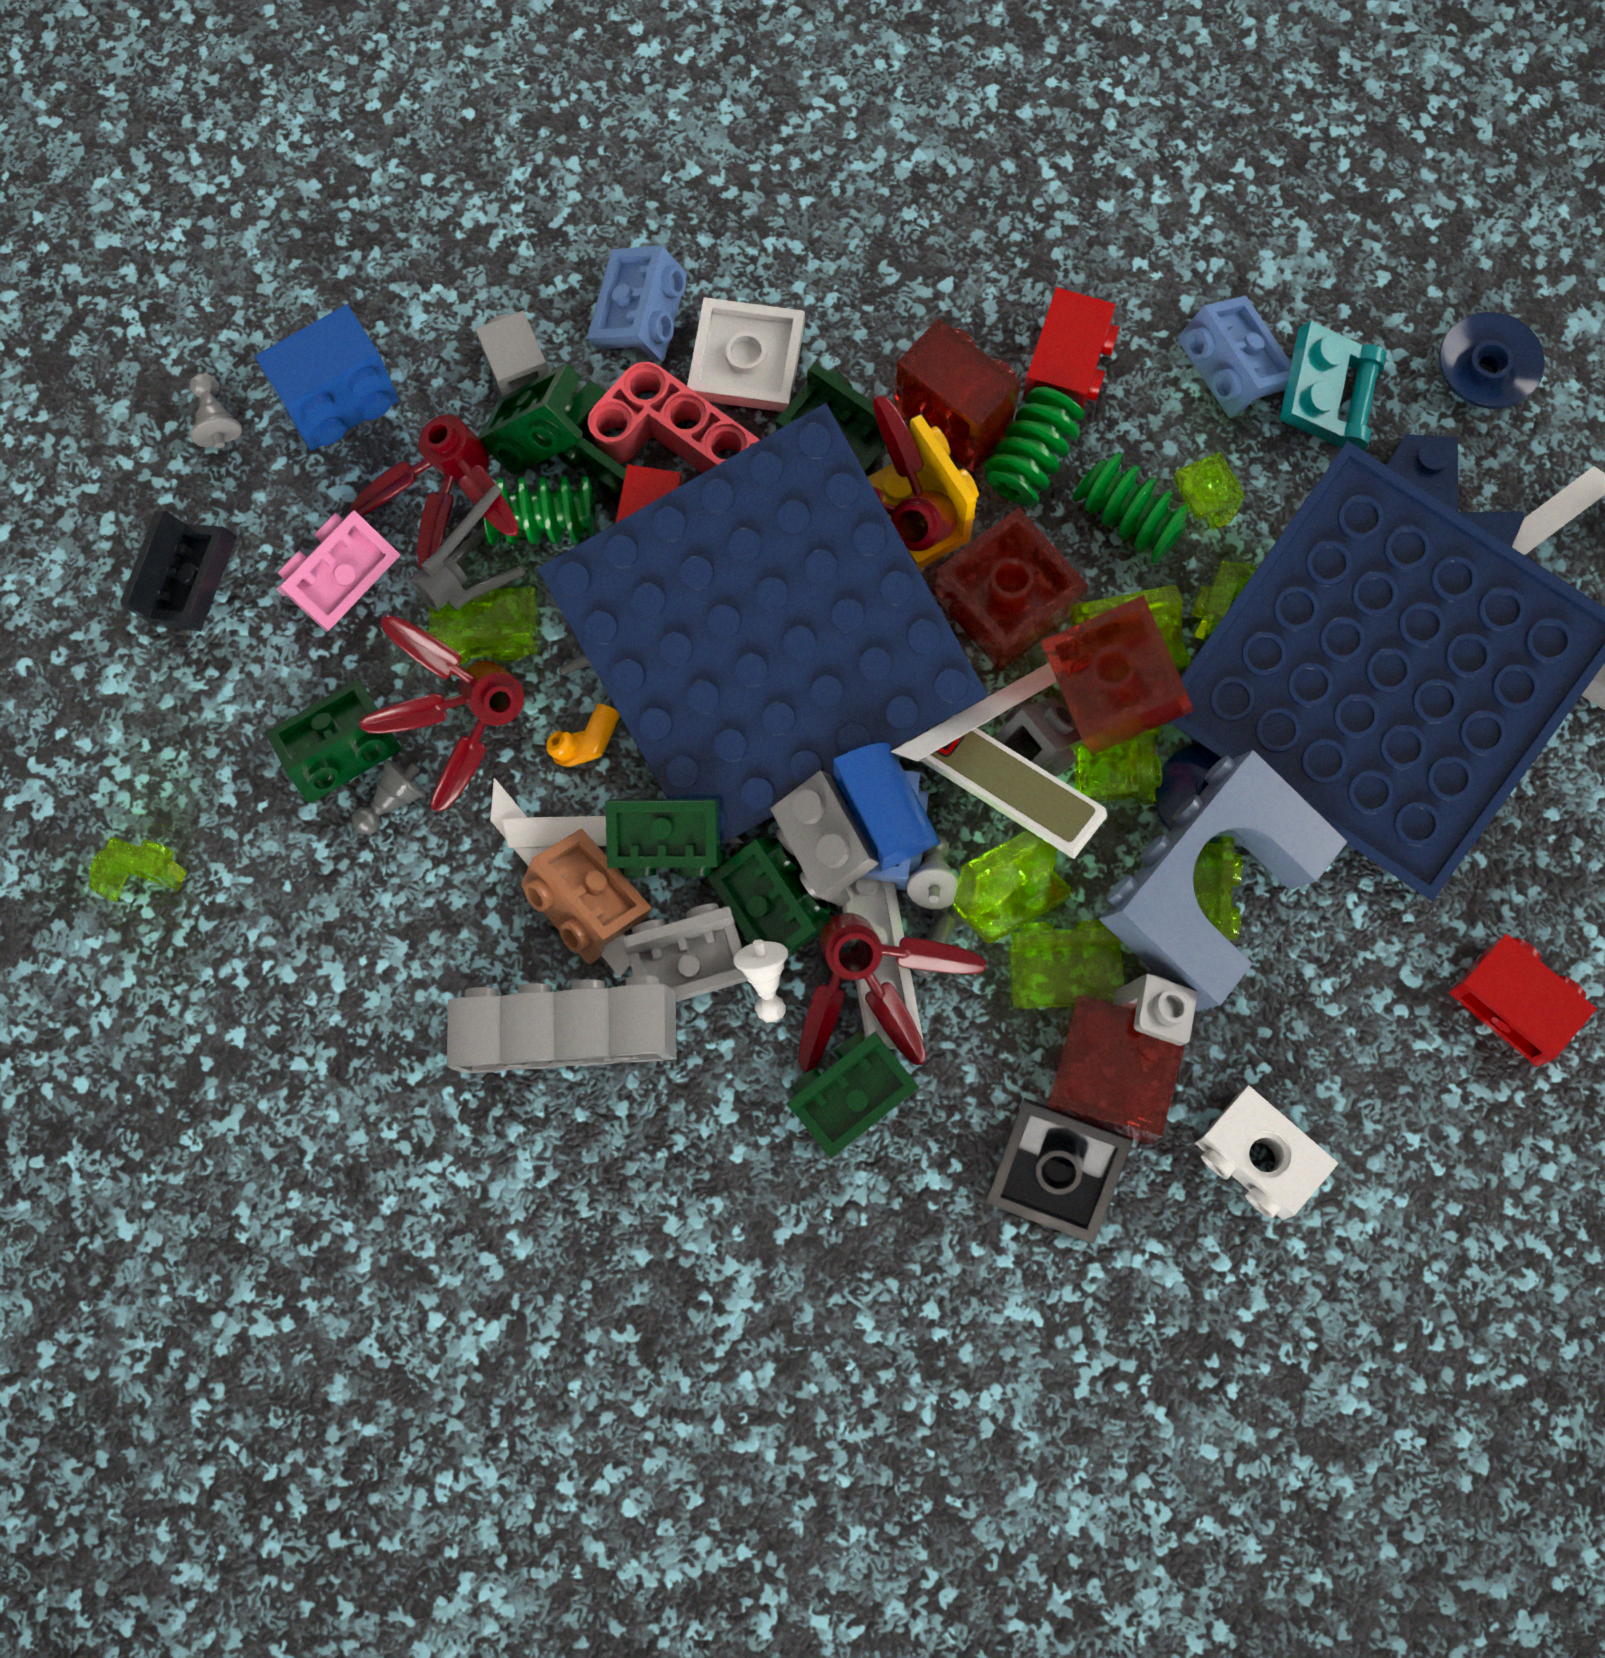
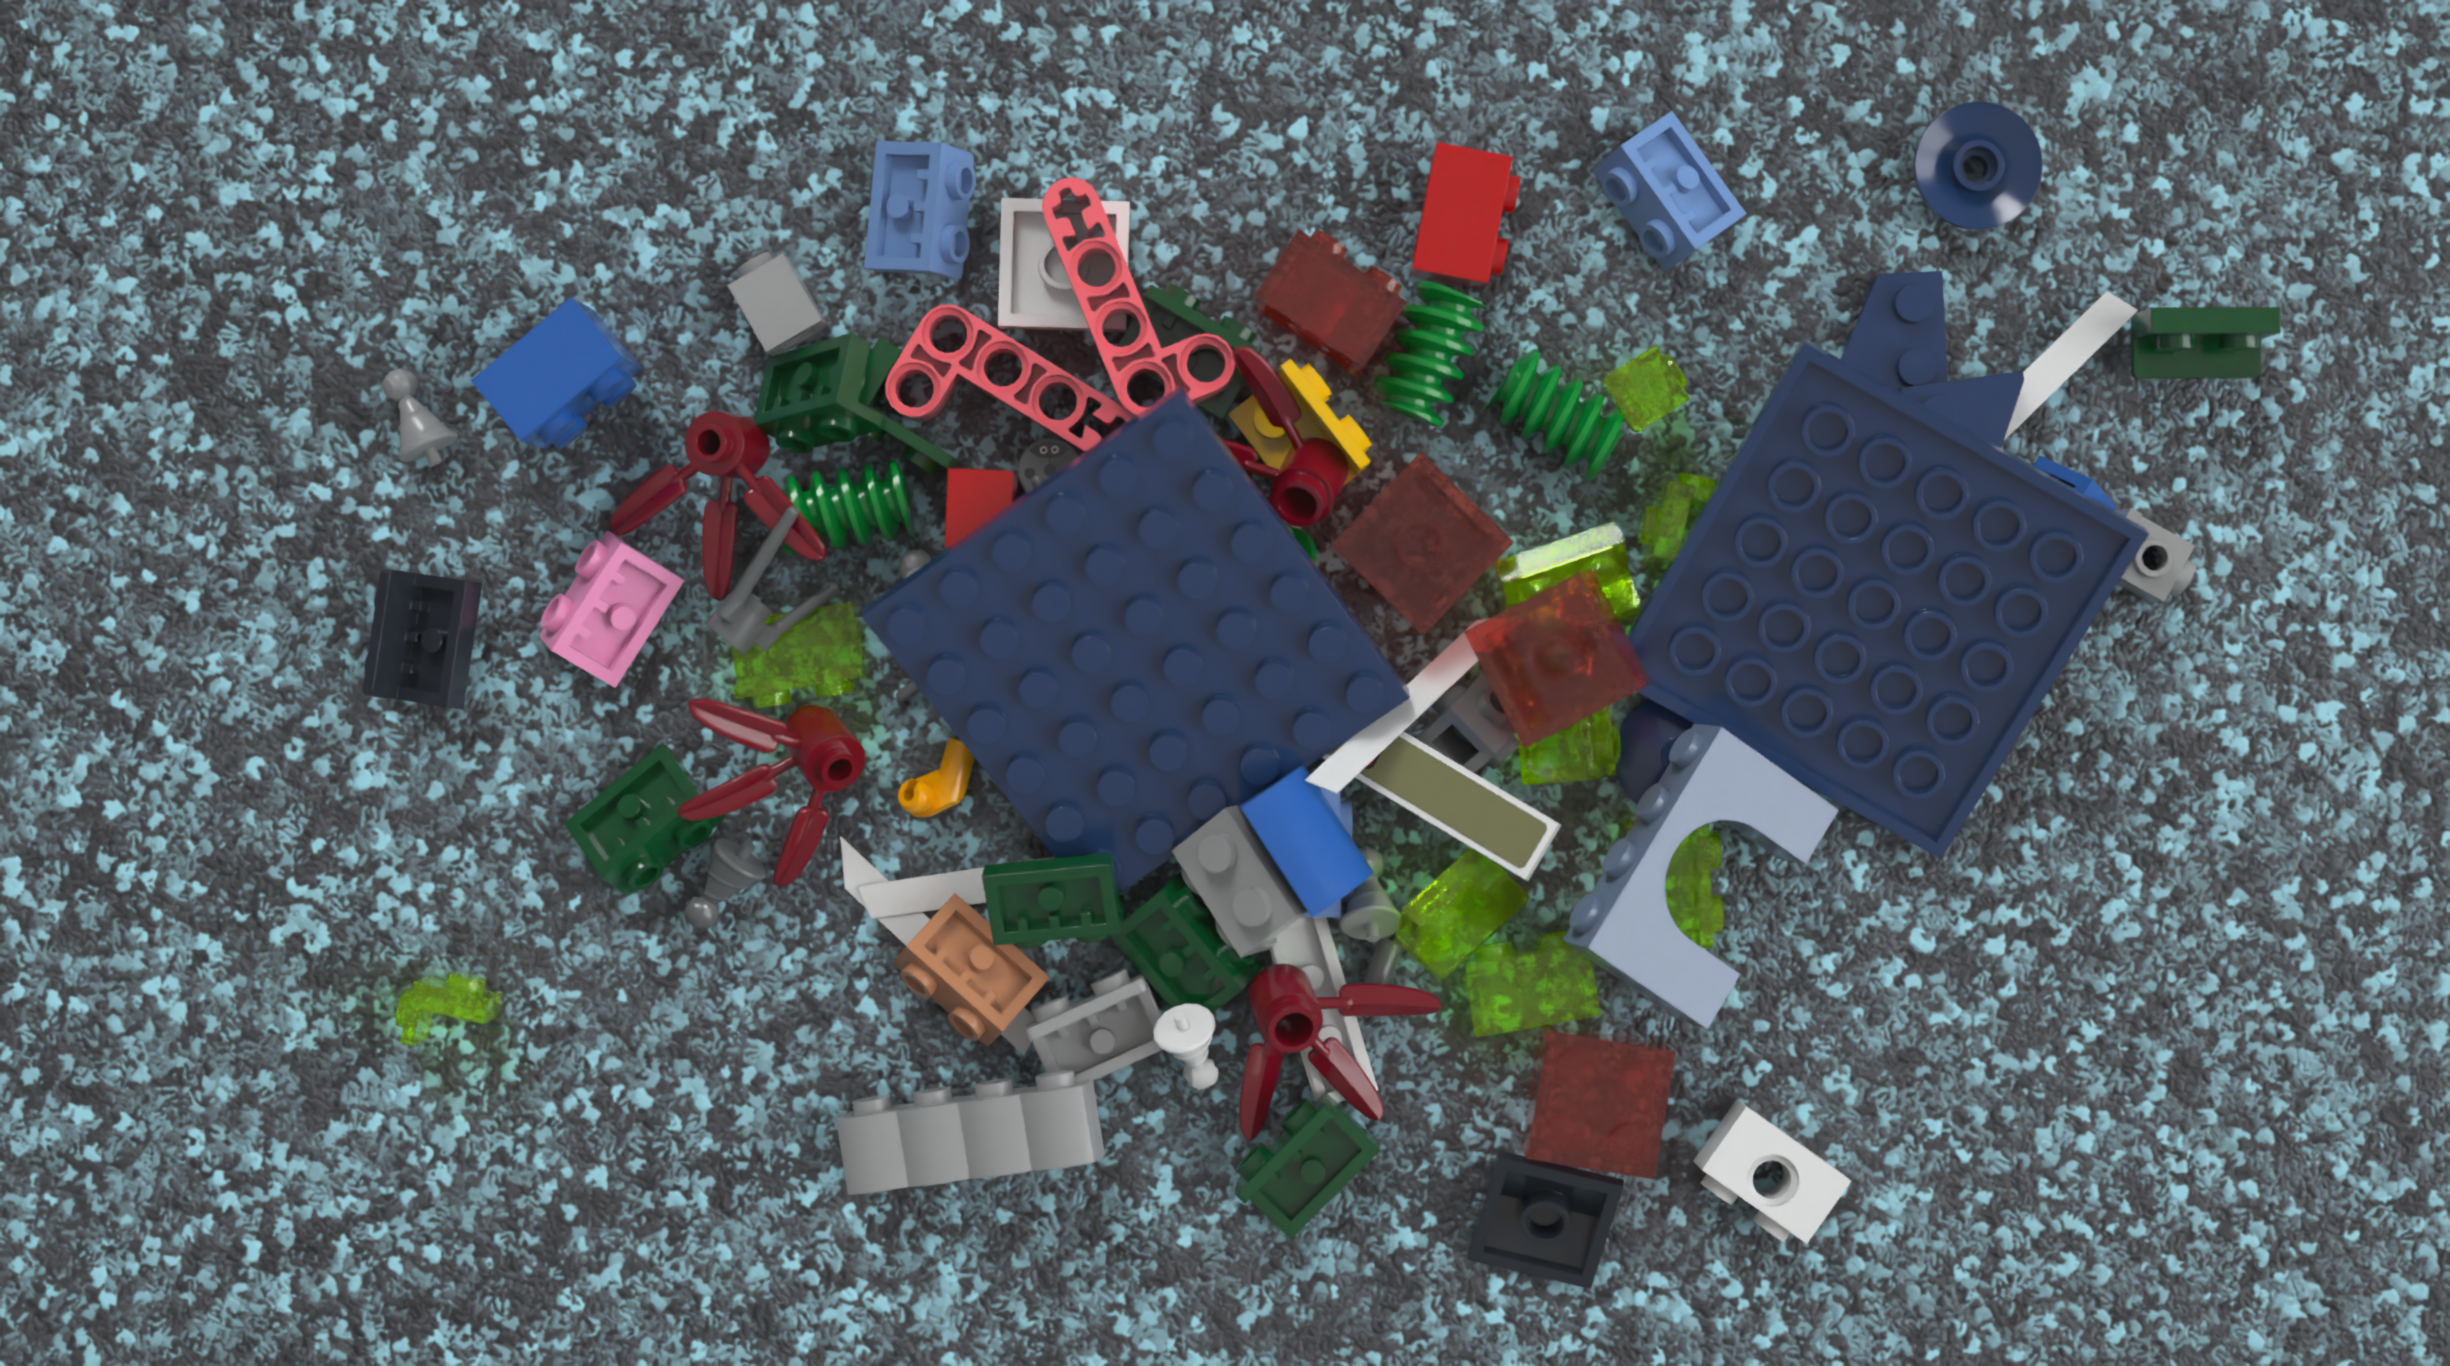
camera: 10 degrees left, 15 degrees up
light grey bracket [1112,973,1198,1046] -> none
teal plate [1279,320,1387,450] -> none
red brick [1449,933,1597,1067] -> none
none -> coral beam [1042,177,1235,417]

